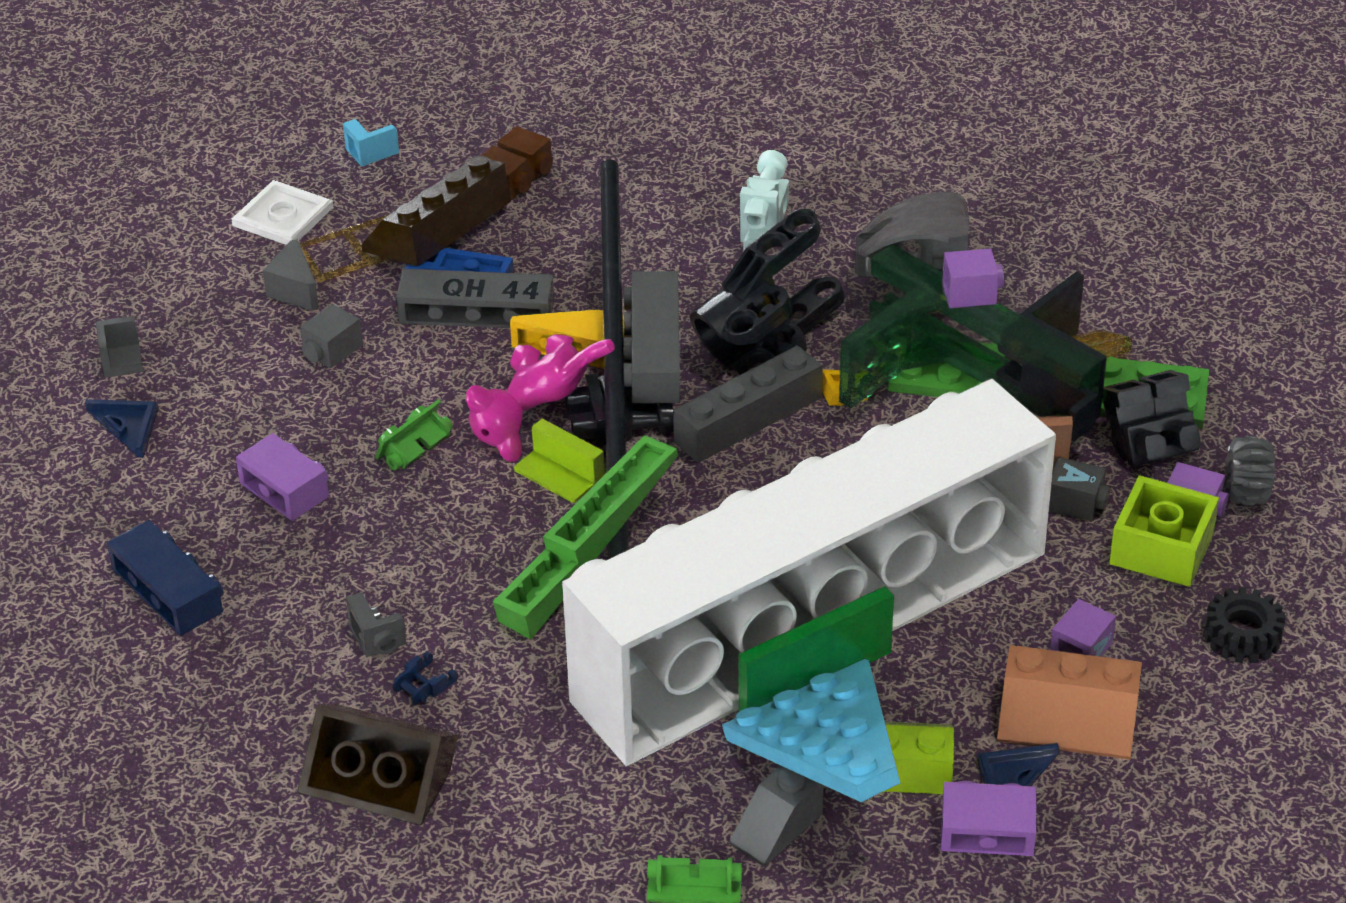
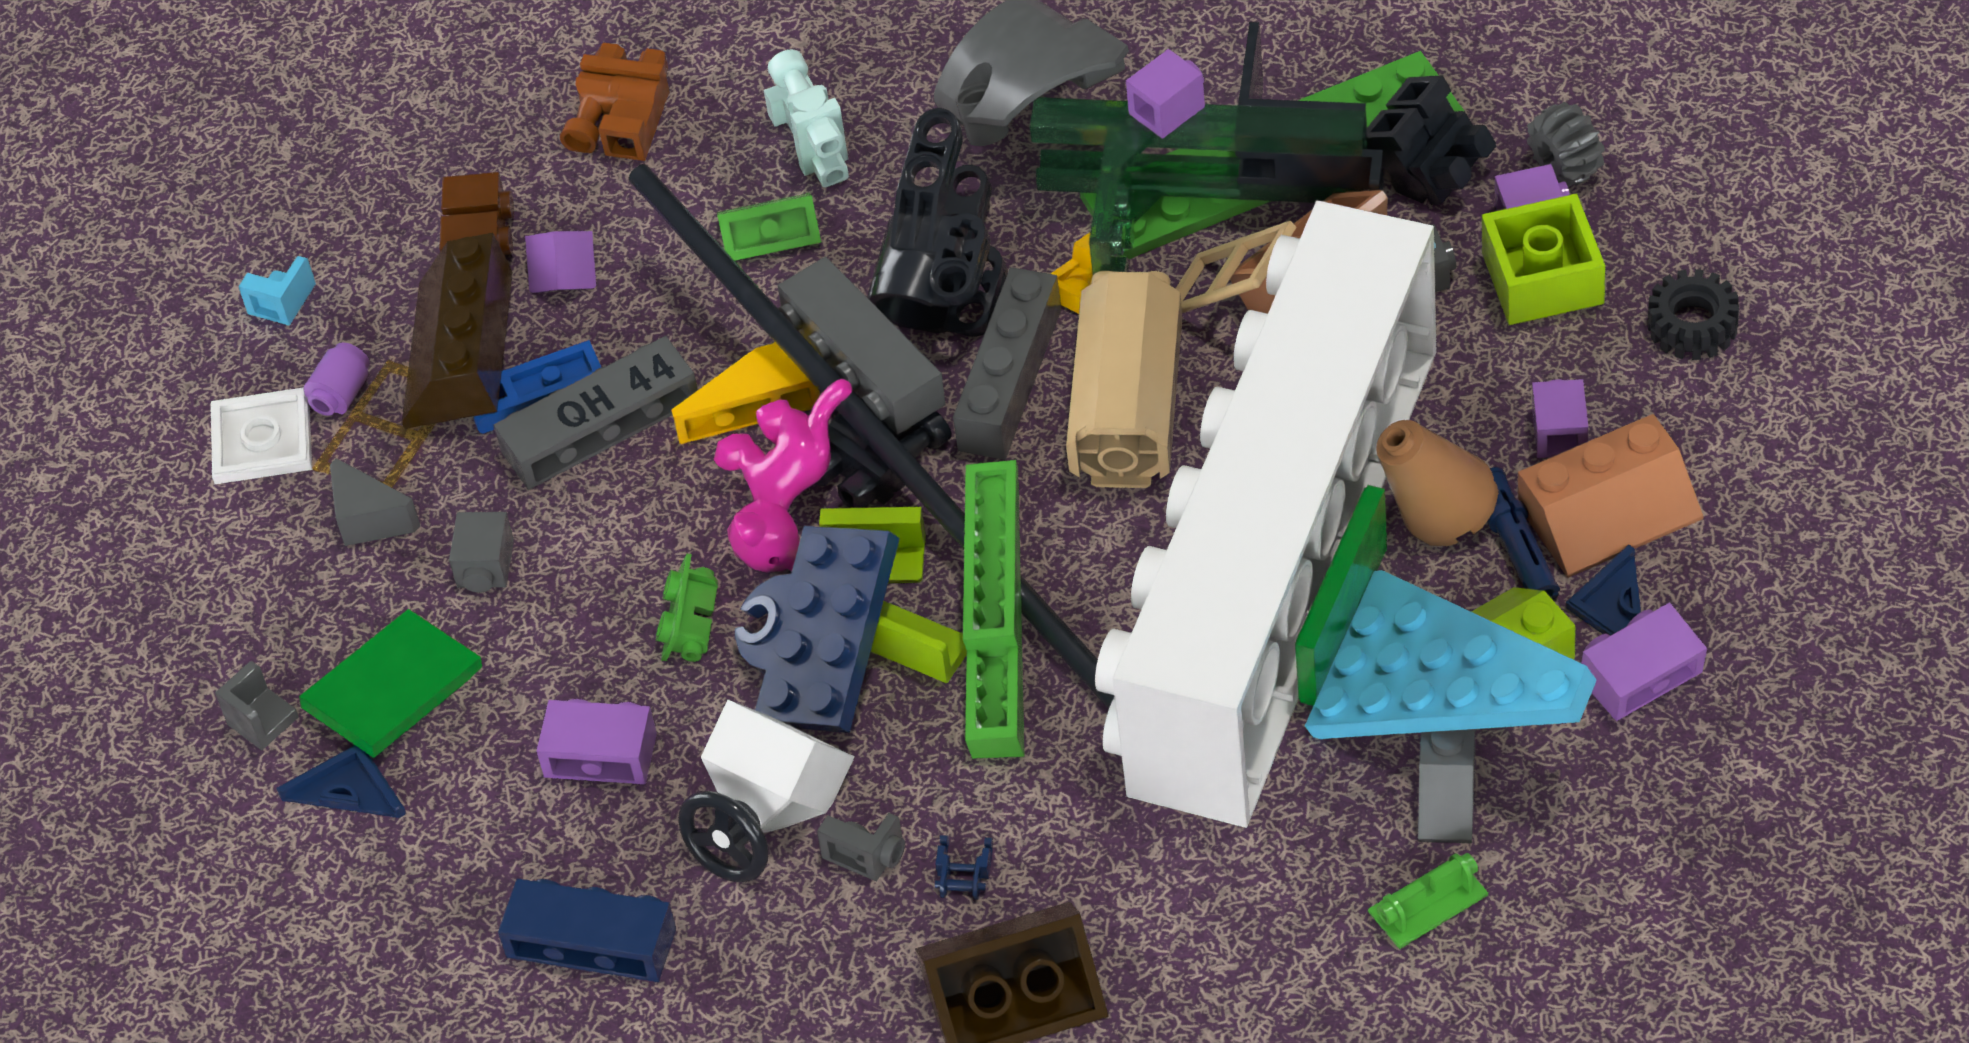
camera: 30 degrees left, 10 degrees up
clear yellow tile [1071,330,1132,358] -> none
none -> green tile [299,609,482,758]
none -> medium lavender brick [303,342,370,416]
none -> medium lavender panel [525,231,596,293]
none -> dark orange hips [560,42,670,161]
none -> white piece [678,700,855,882]
none -> bright green panel [717,193,821,261]
none -> dark blue plate [735,526,900,733]
none -> lime panel [871,601,967,683]
none -> tan brick [1066,271,1182,488]
none -> medium nougat cone [1376,420,1499,546]
none -> dark blue pin [1487,467,1560,600]

